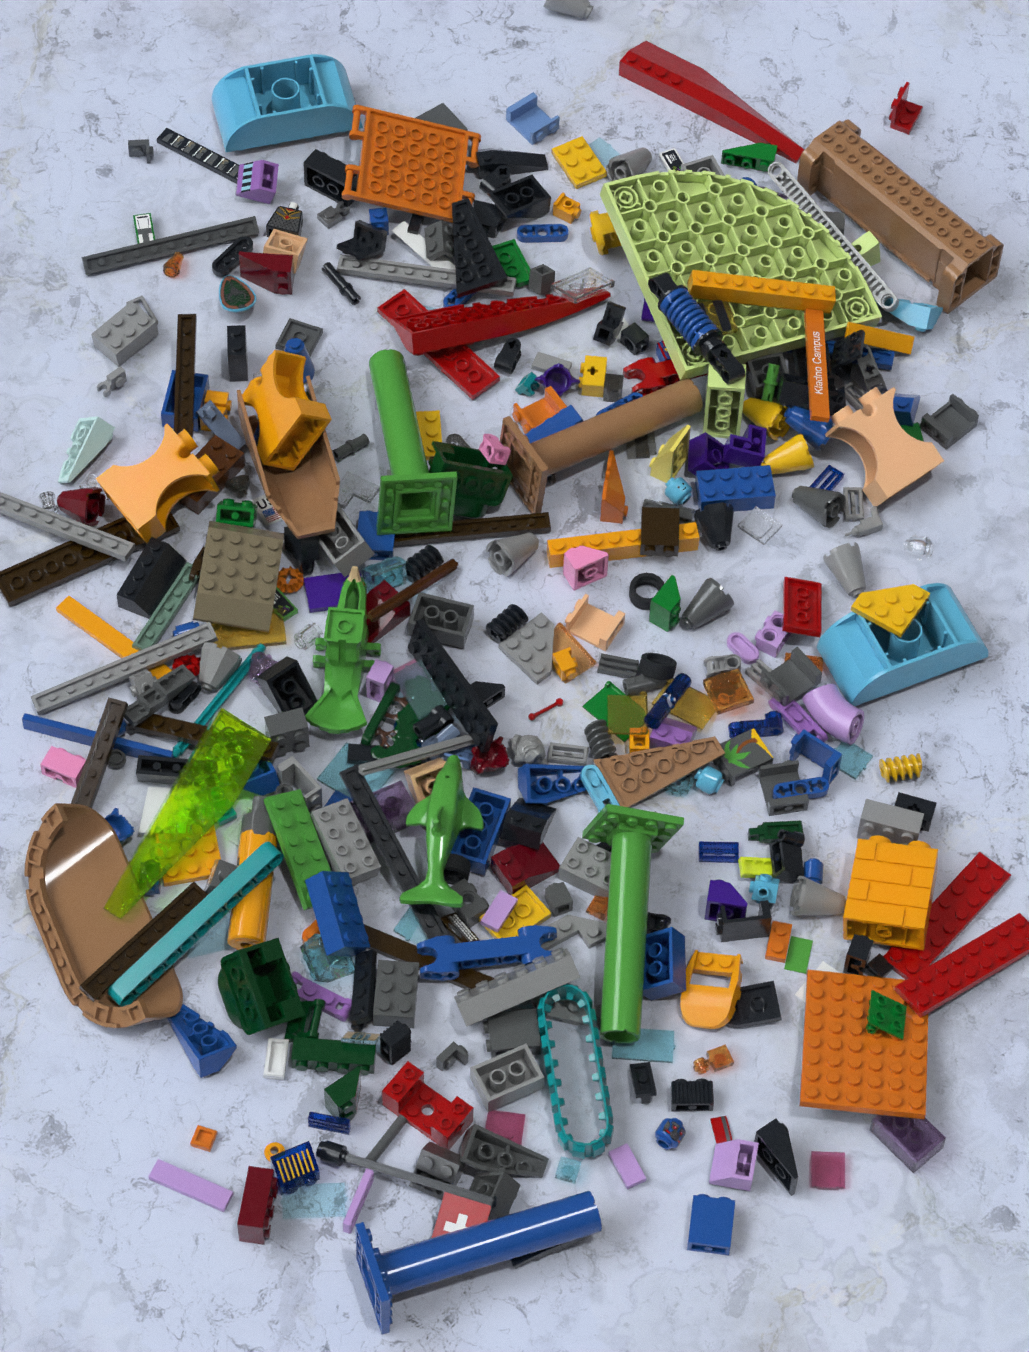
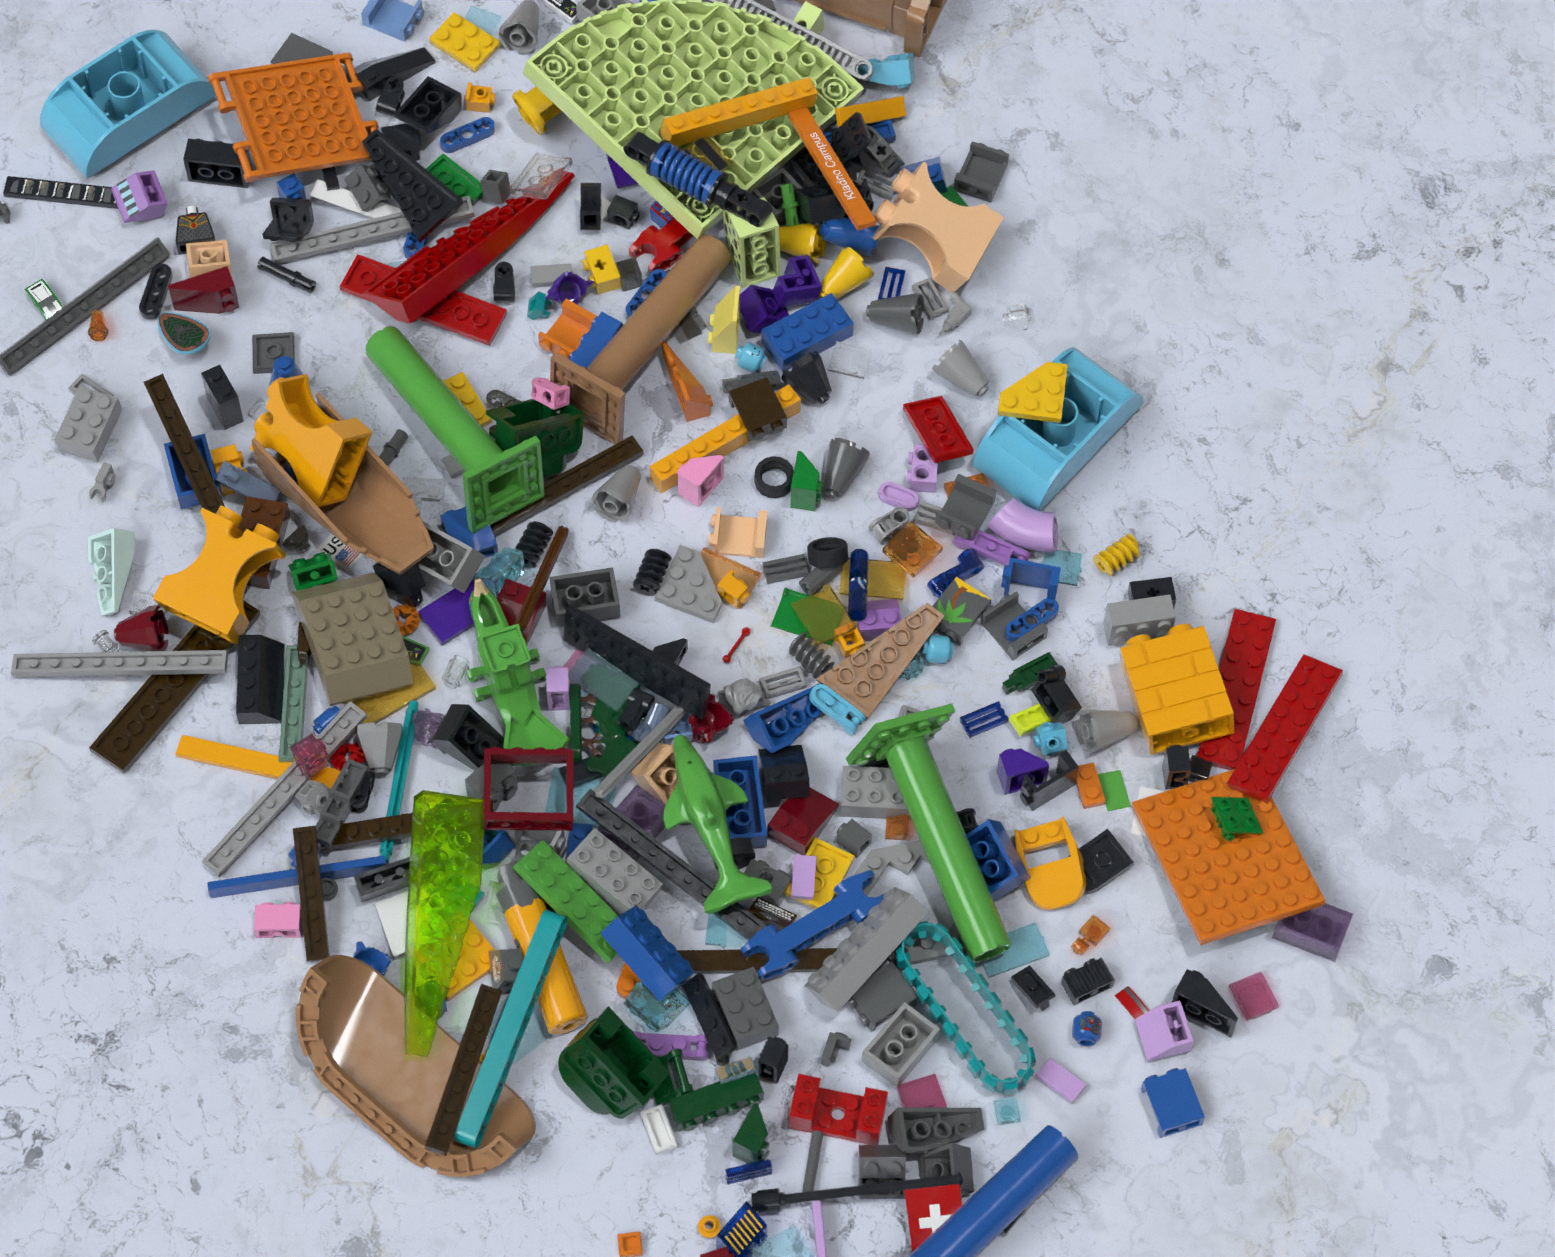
camera: 25 degrees left, 5 degrees up
blue wedge [167,1004,237,1078] -> none
flat silver plate [317,201,350,229] -> none
blue brick [804,858,824,884] -> none
none -> clear pink brick [290,734,329,779]
none -> dark red window [483,747,573,831]

